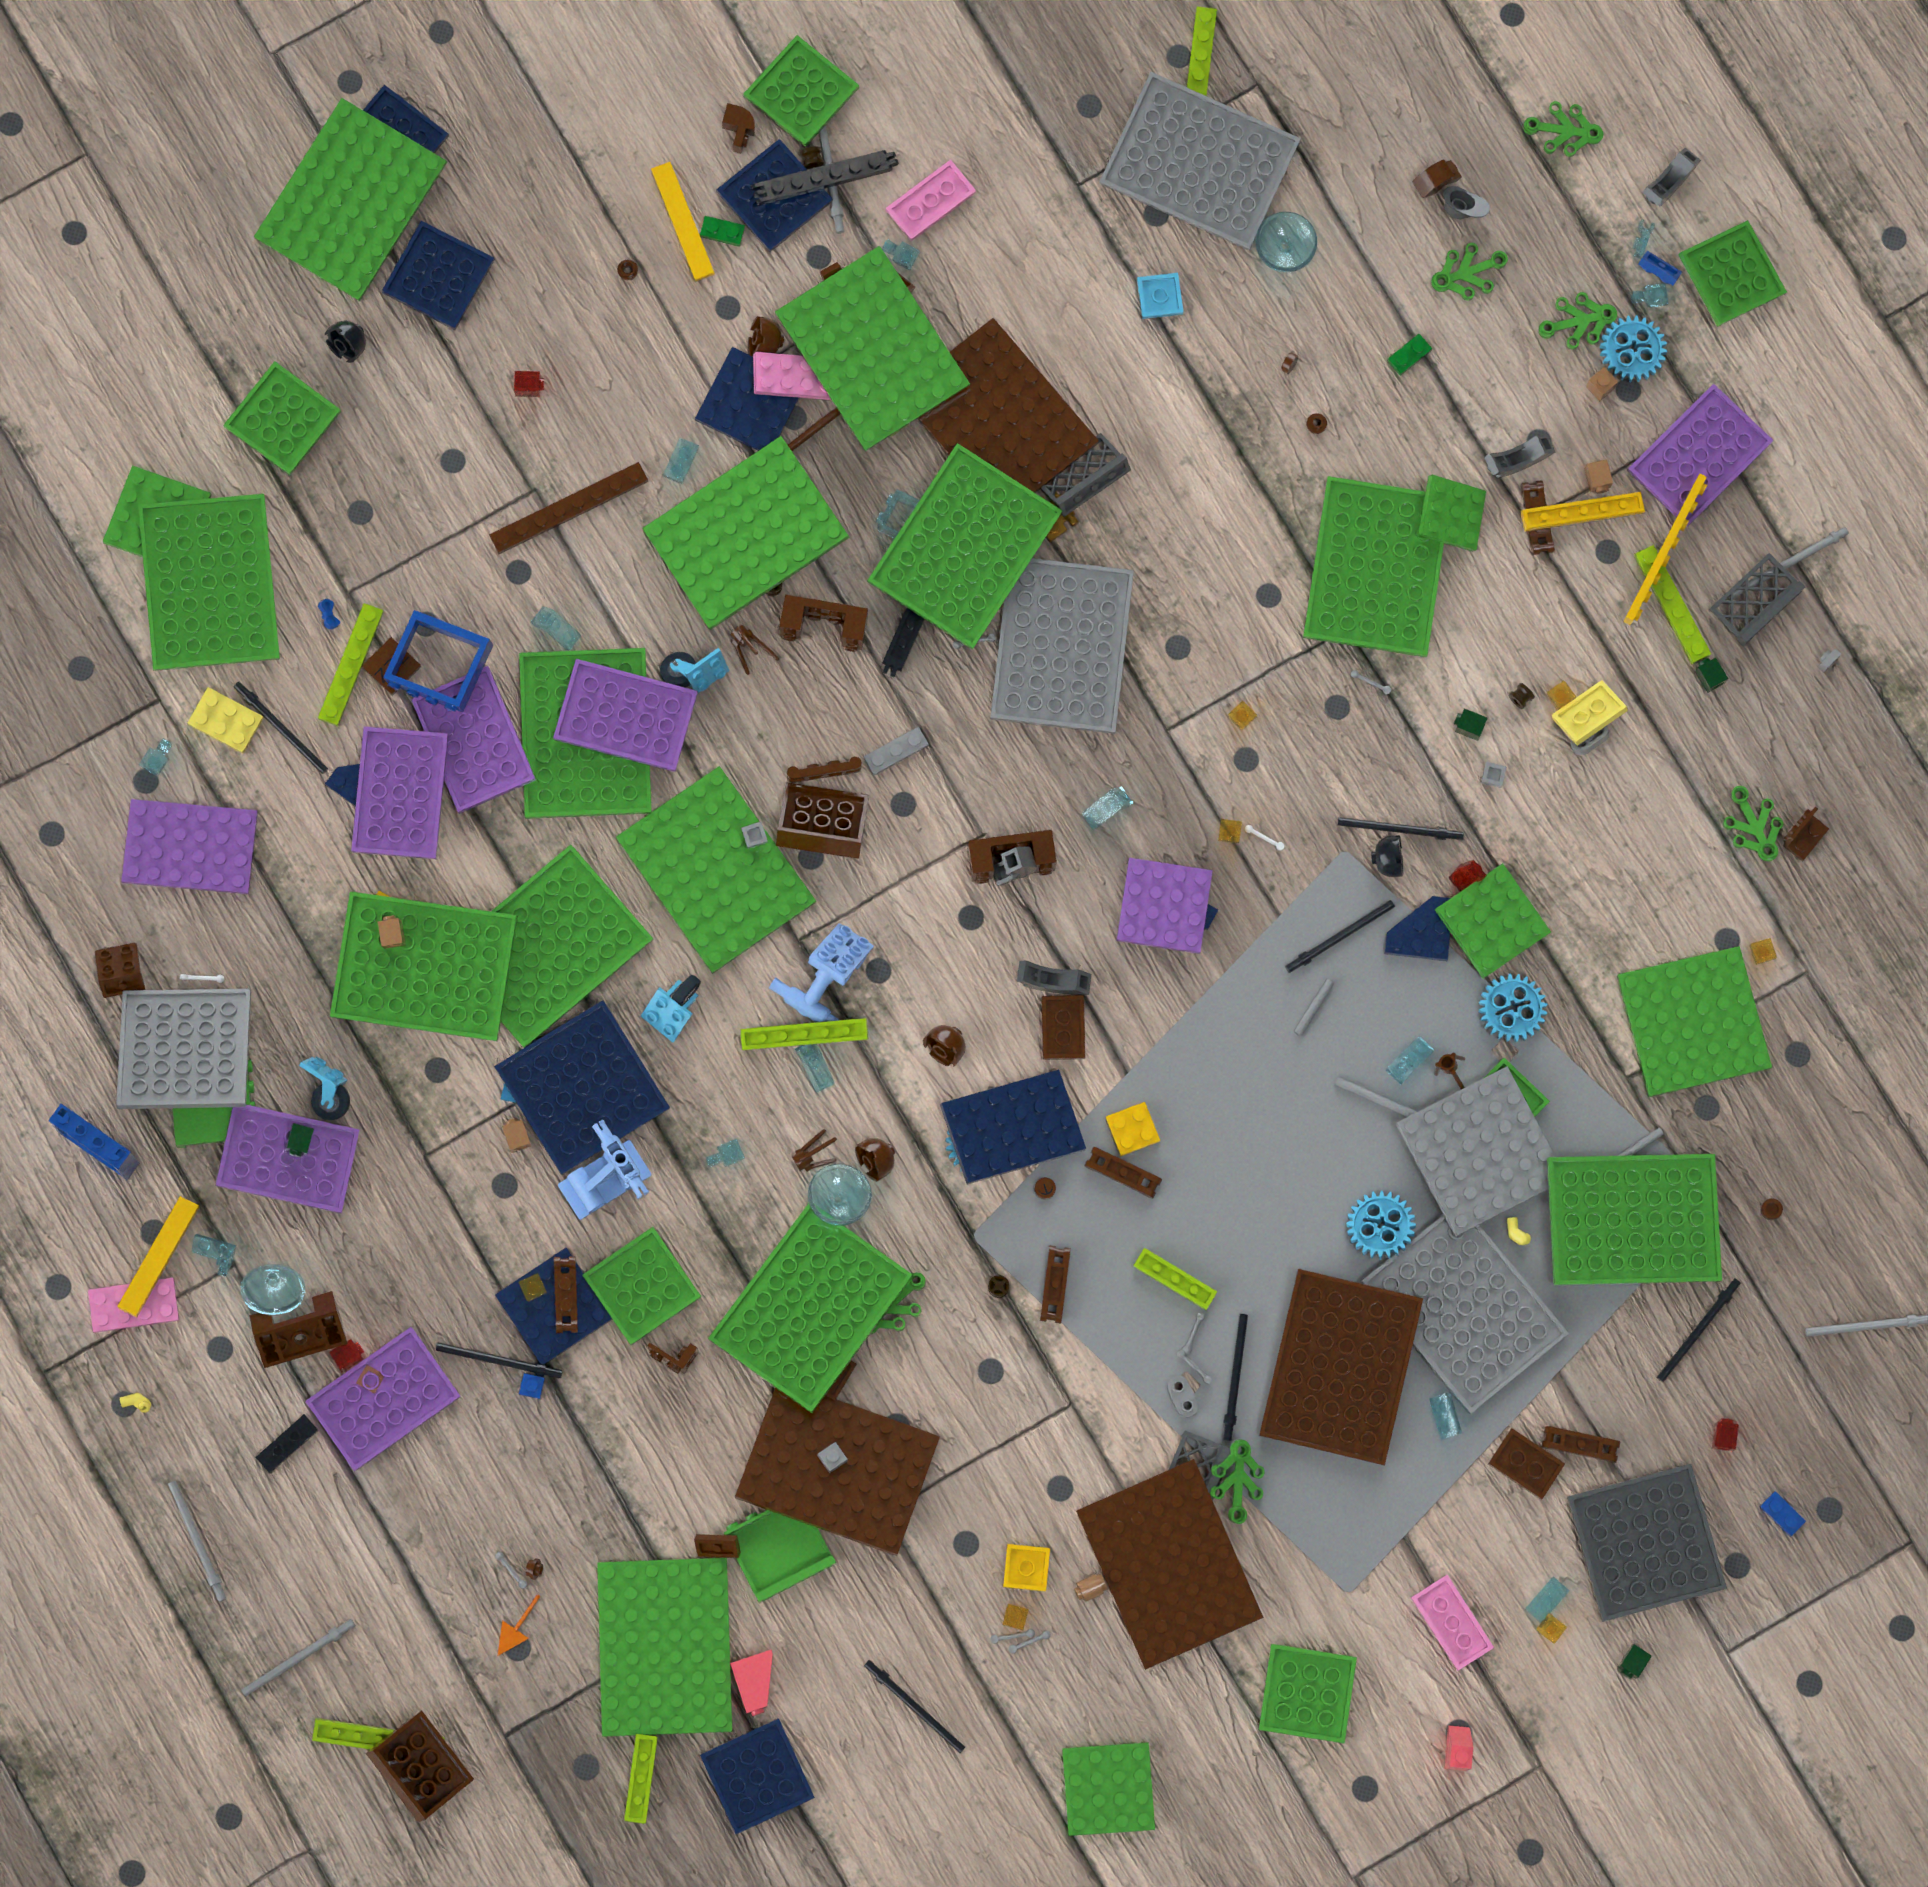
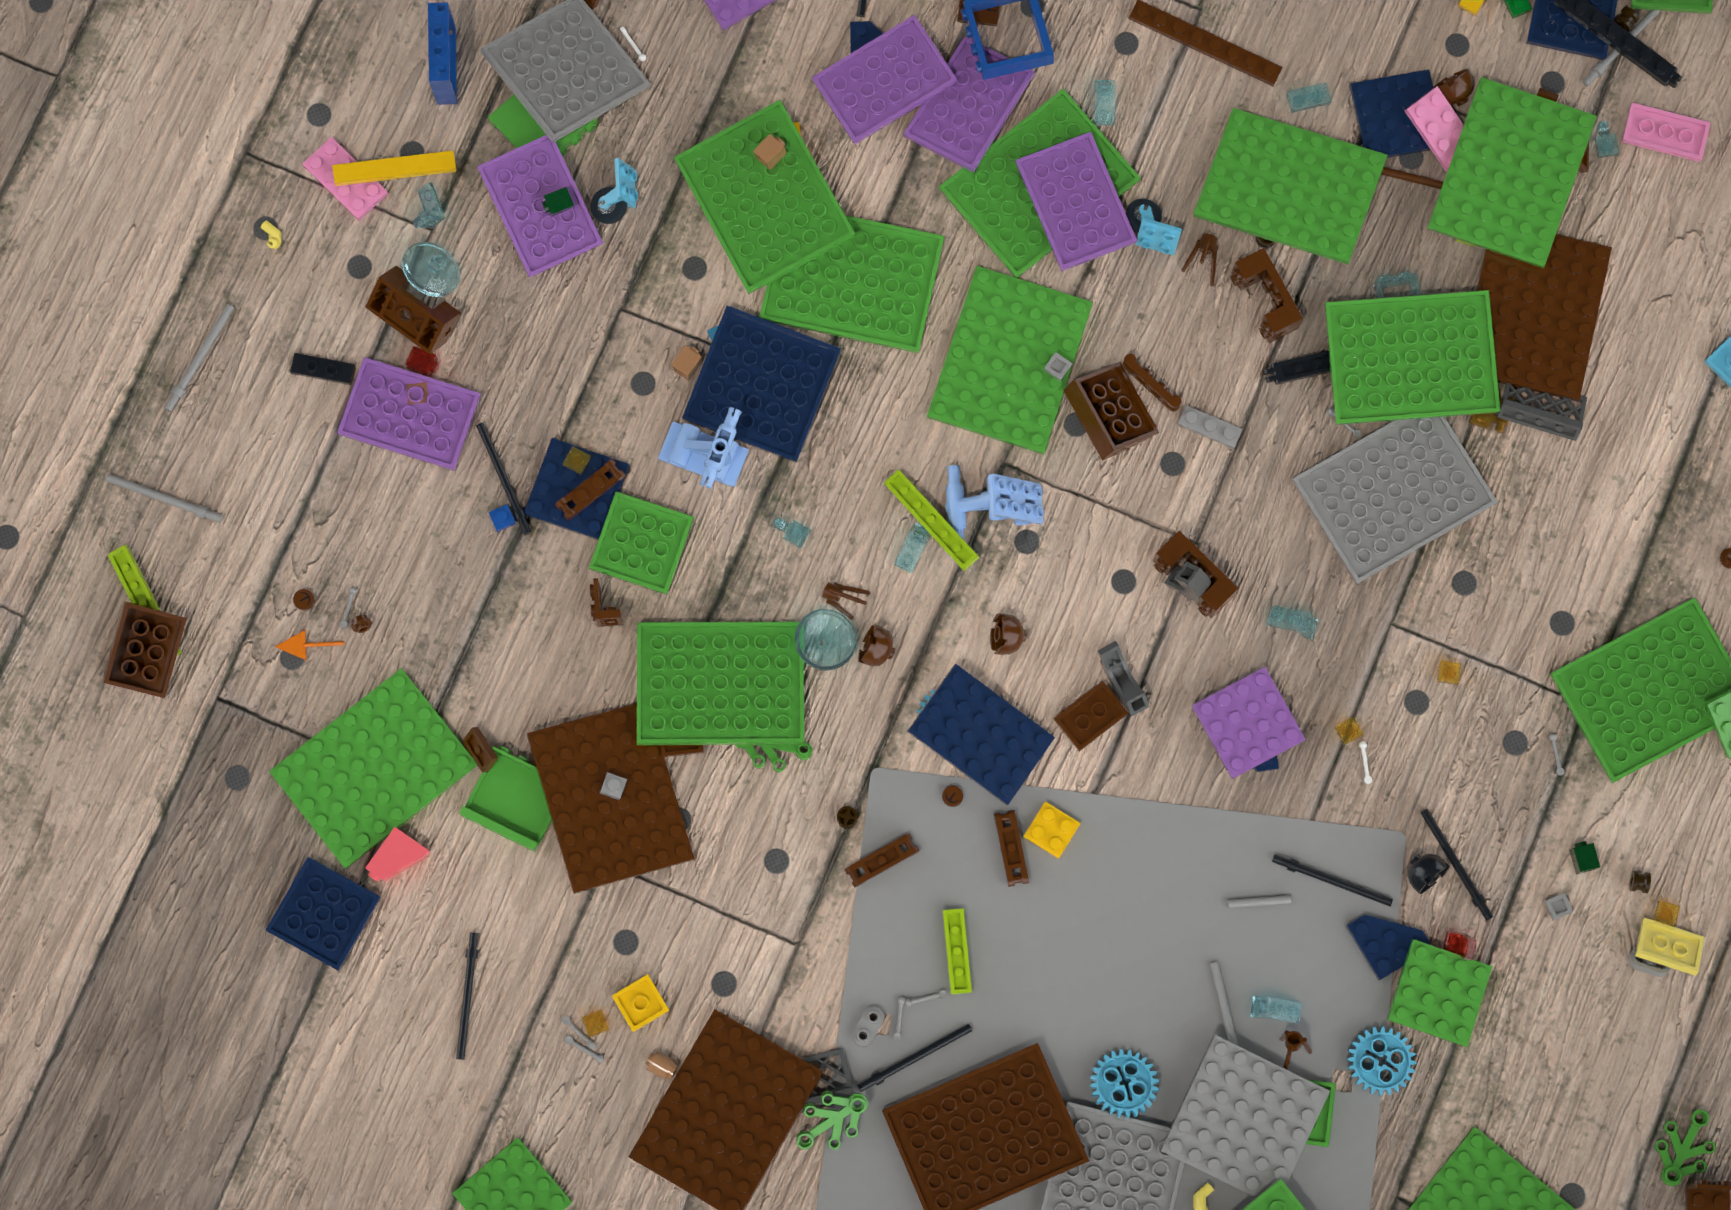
camera: 60 degrees right, 0 degrees up
lime plate [624,1734,658,1824] -> none
medium azure plate [641,975,701,1042] -> none
none -> reddish brown tile [293,589,315,611]

